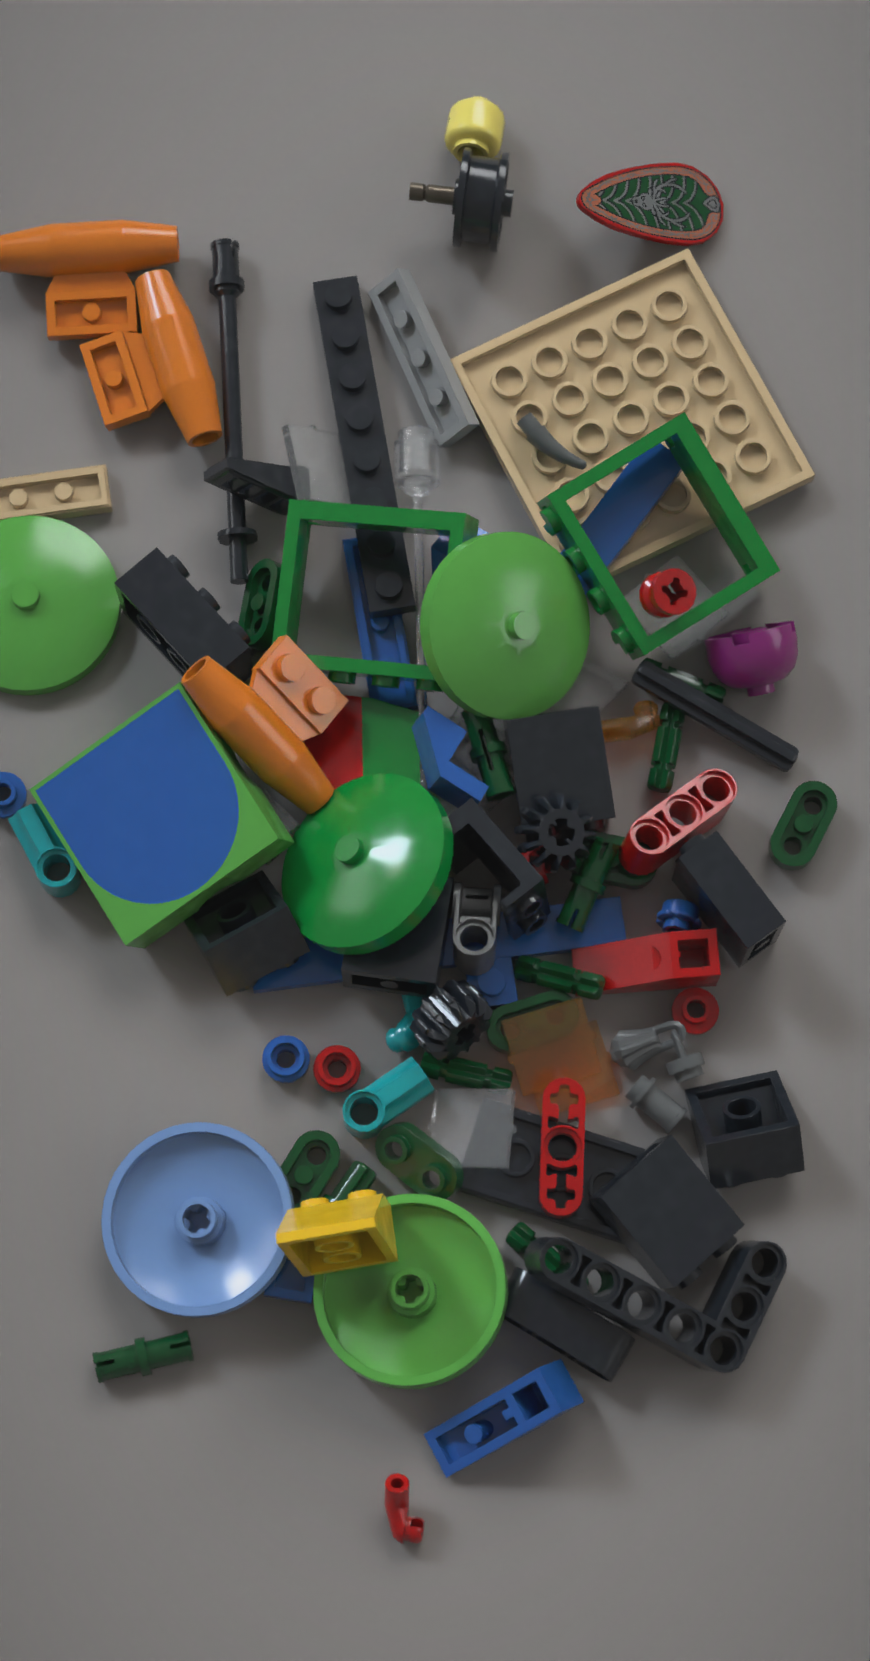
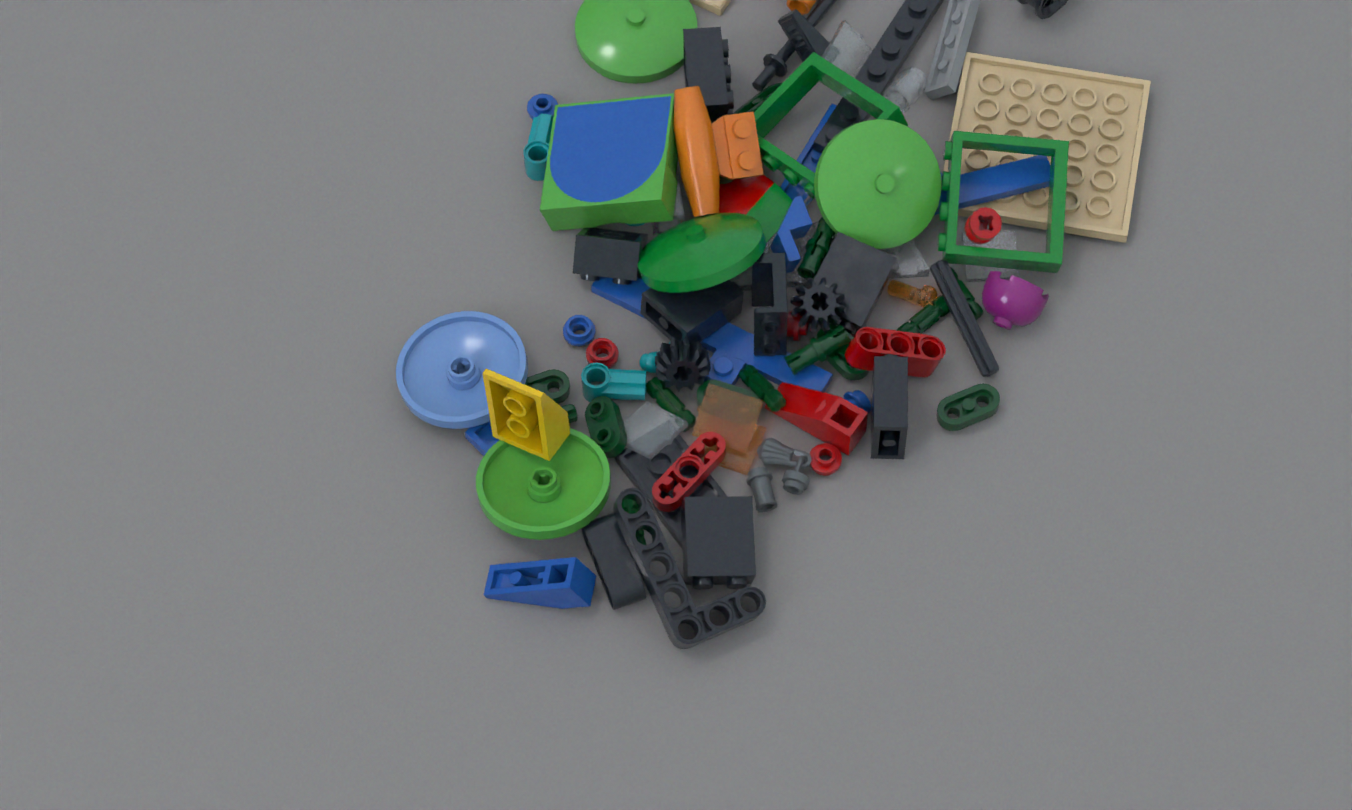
camera: 40 degrees right, 15 degrees down
dark green pin [92,1330,194,1383] -> none
red arm [384,1473,425,1544] -> none
dark grey piece [452,882,502,976] -> none
dark grey helmet [517,412,587,470] -> none
shield [576,162,723,247] -> none
black slope [685,1070,805,1189] -> none

